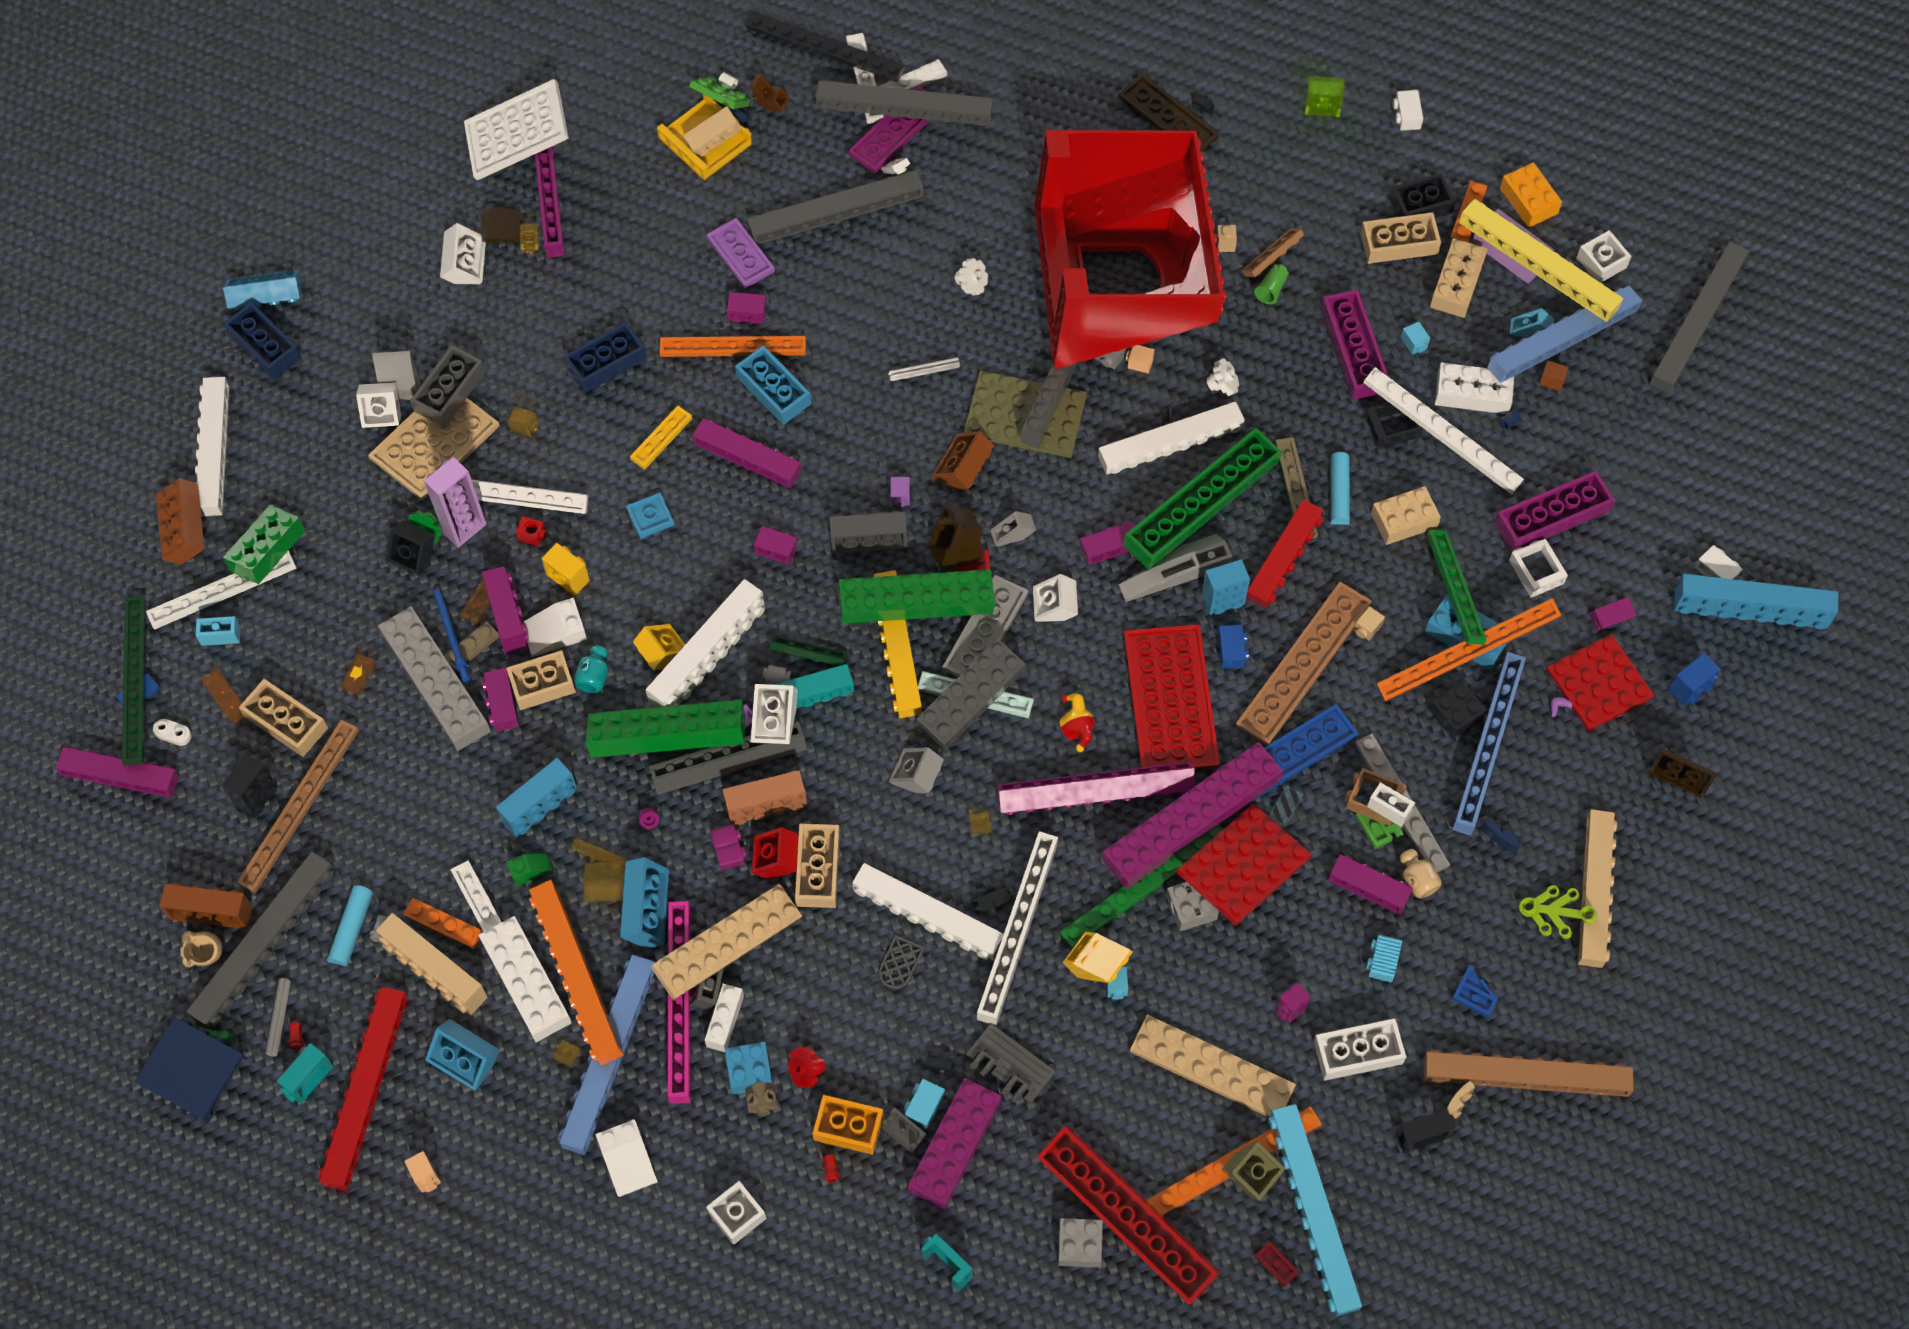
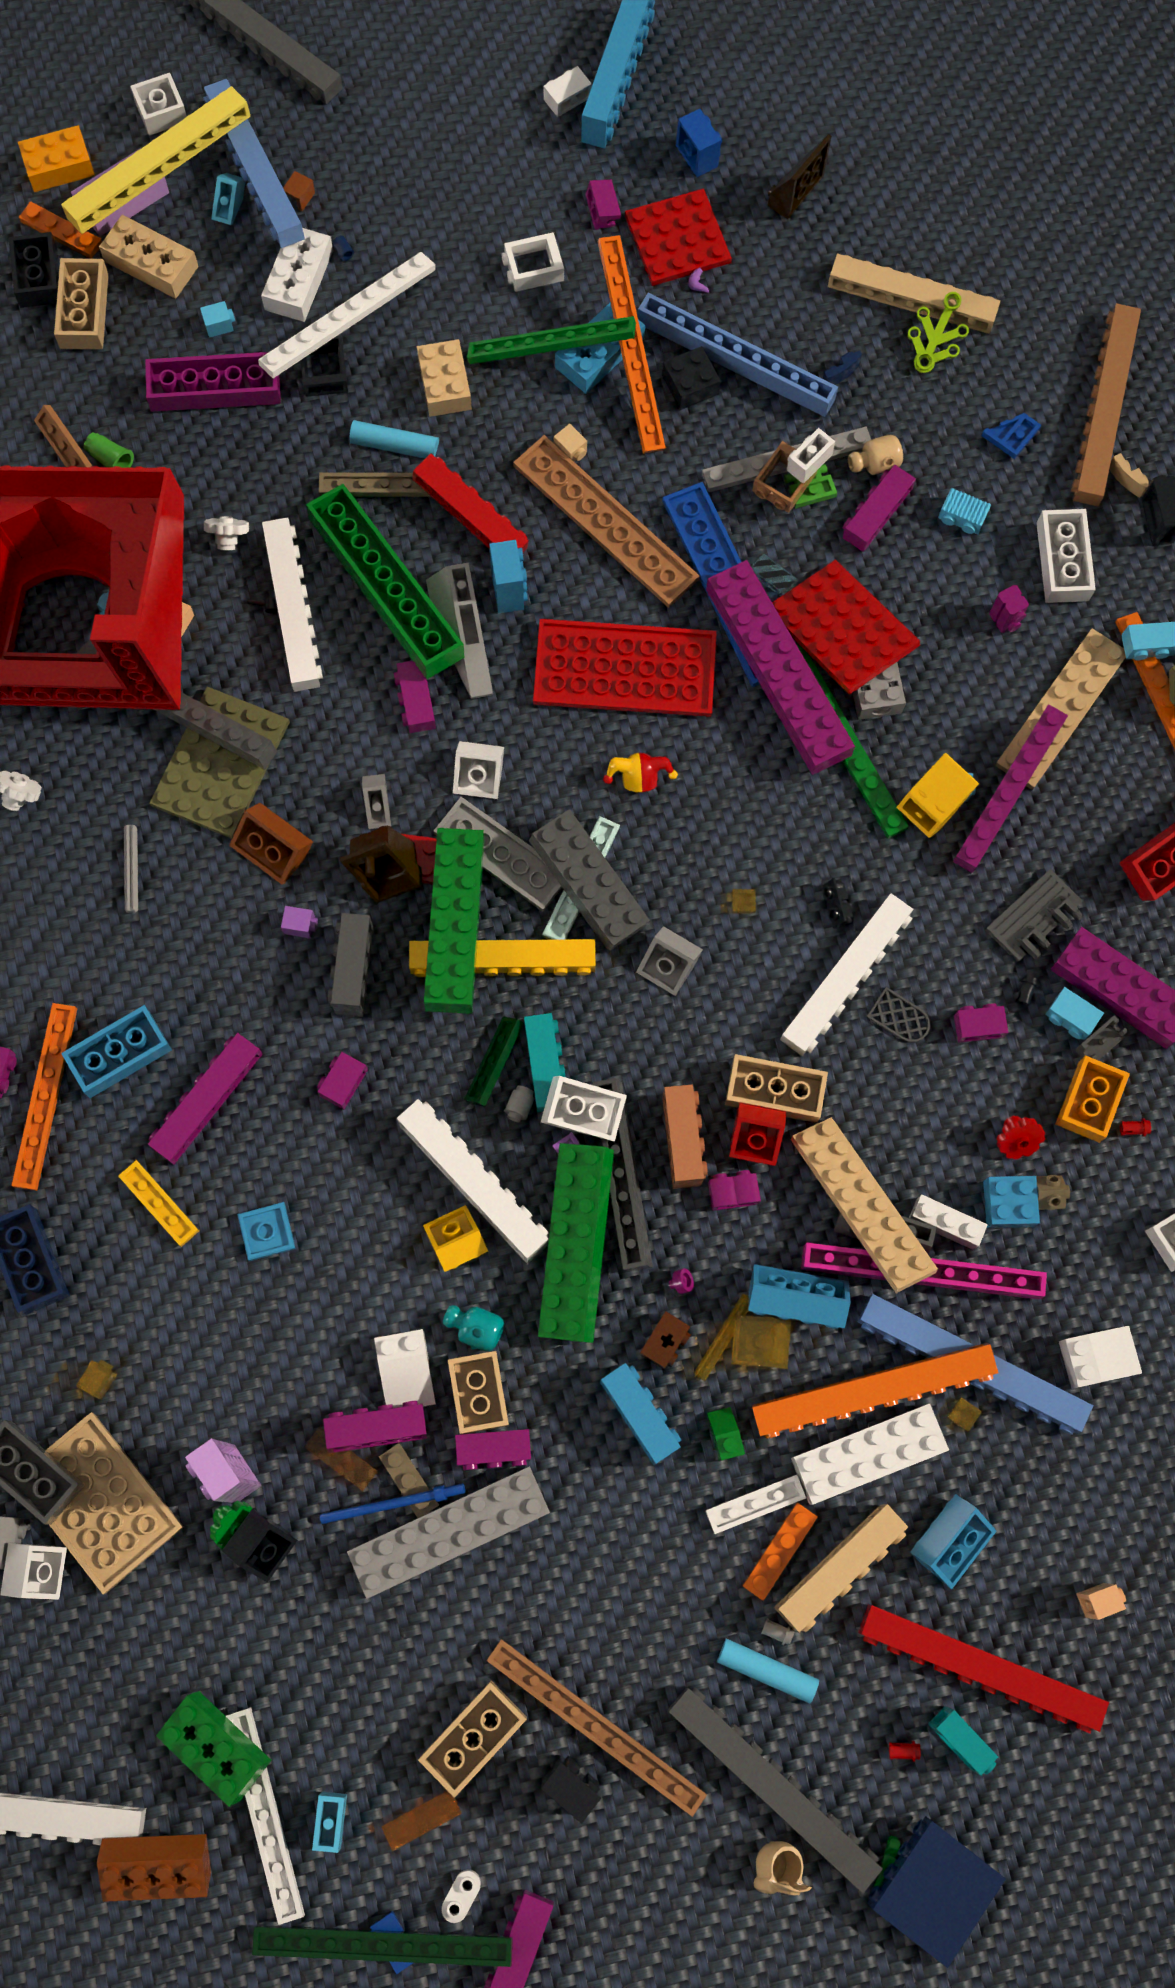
camera: 85 degrees left, 10 degrees up
dark orange brick [159,883,253,929] -> none
light grey axle [266,978,291,1057] -> none
clear orange tile [341,654,376,695] -> none
white plate [472,480,588,514] -> none
red brick [516,516,547,546] -> none
yellow brick [541,543,590,597] -> none
white brick [977,831,1058,1026] -> none
brick [997,762,1195,815] -> none
blue brick [1218,625,1249,669] -> none
magenta brick [1494,471,1615,552] -> none
none -> reddish brown brick [639,1311,691,1370]
none -> magenta brick [953,704,1068,873]
none -> magenta brick [954,1003,1009,1043]

